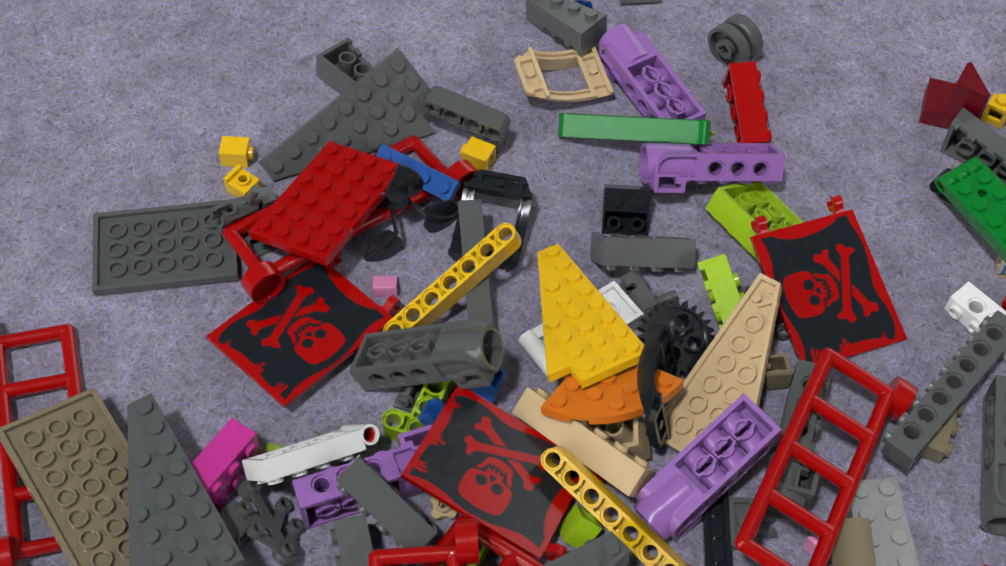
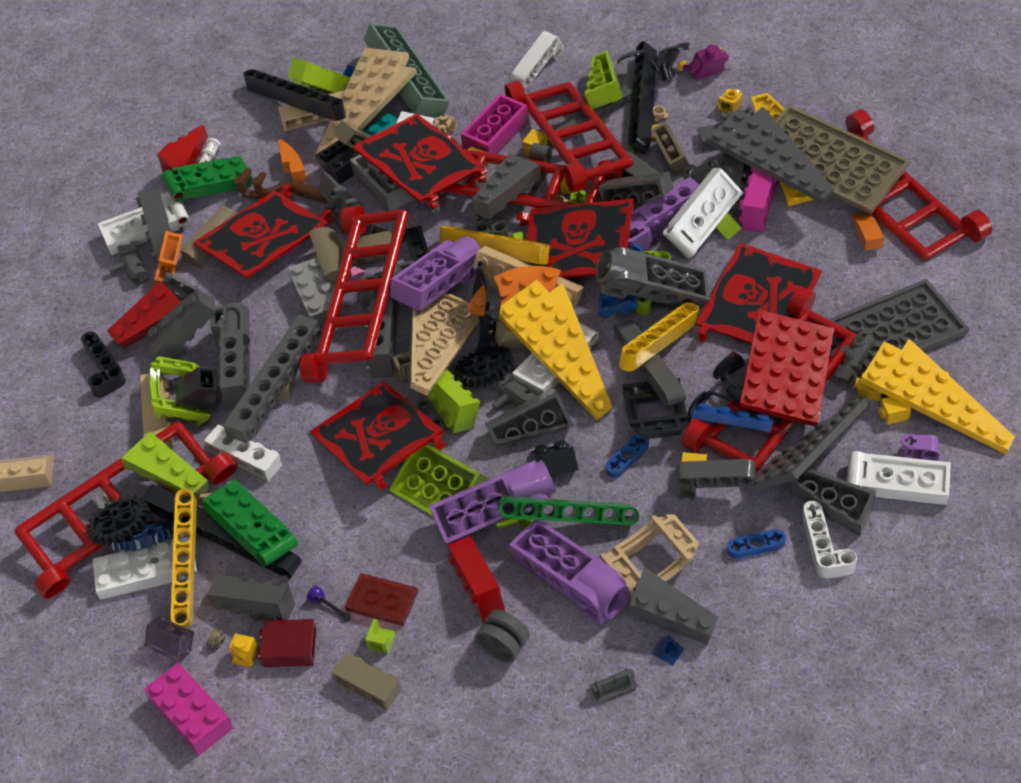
camera: 170 degrees right, 5 degrees down
bright pink slope [373,275,397,298] -> none
dark red slope [945,62,991,119] -> none
none -> hinge [306,585,351,621]
none -> dark tan brick [332,653,402,711]
none -> clear red plate [345,573,419,626]
none -> lime panel [365,619,395,654]
none -> blue beam [606,434,649,478]
none -> blue beam [727,529,786,559]
none -> white beam [803,501,857,578]
none -> white hinge [847,451,951,505]
none -> orange slope [850,212,884,251]
none -> yellow wing [860,339,1015,455]
none -> medium lavender piece [899,433,940,461]

